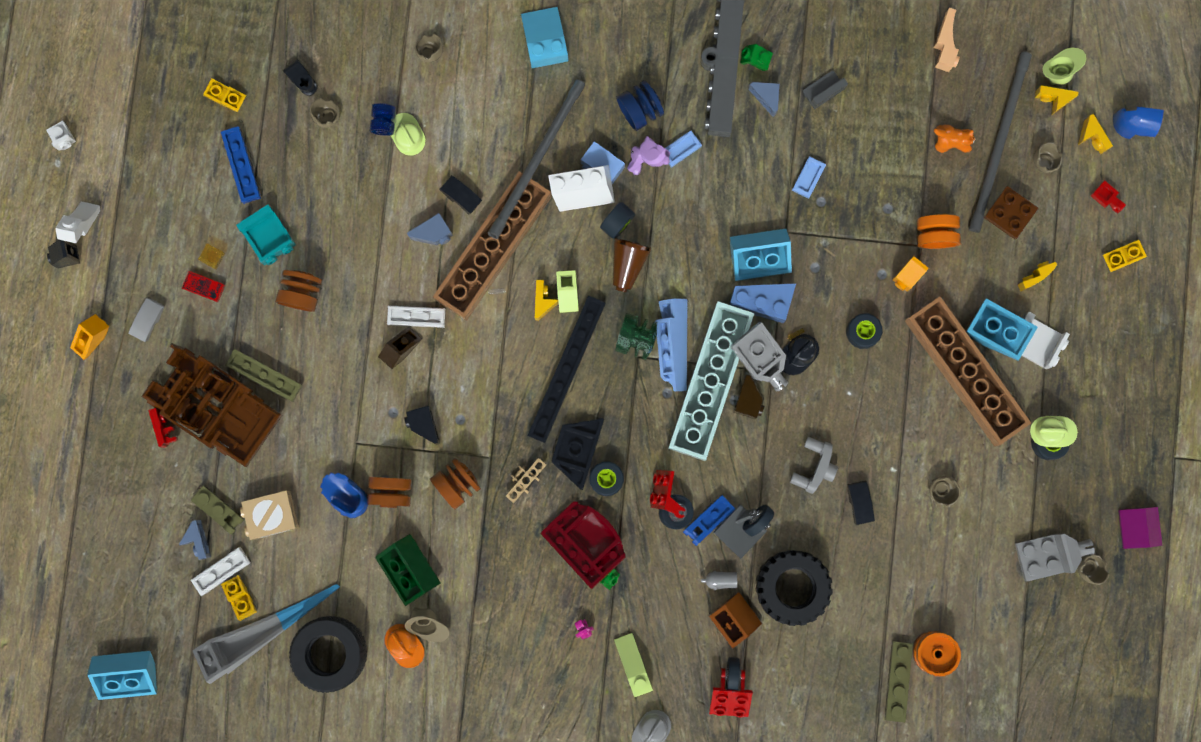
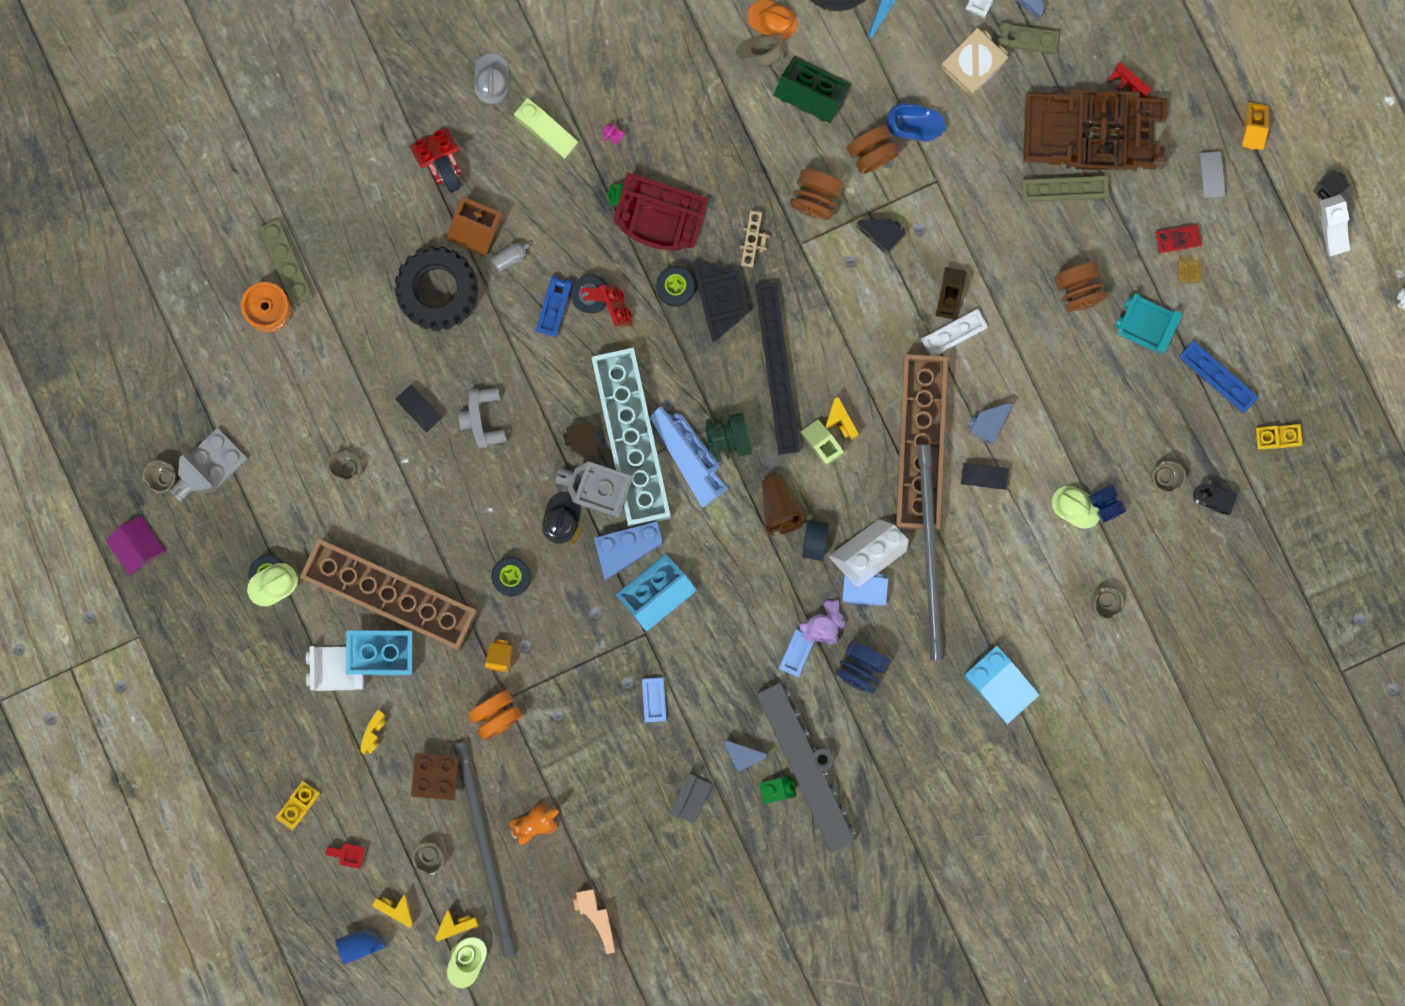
camera: 145 degrees right, 0 degrees up
dark grey plate [713,504,774,559] -> none

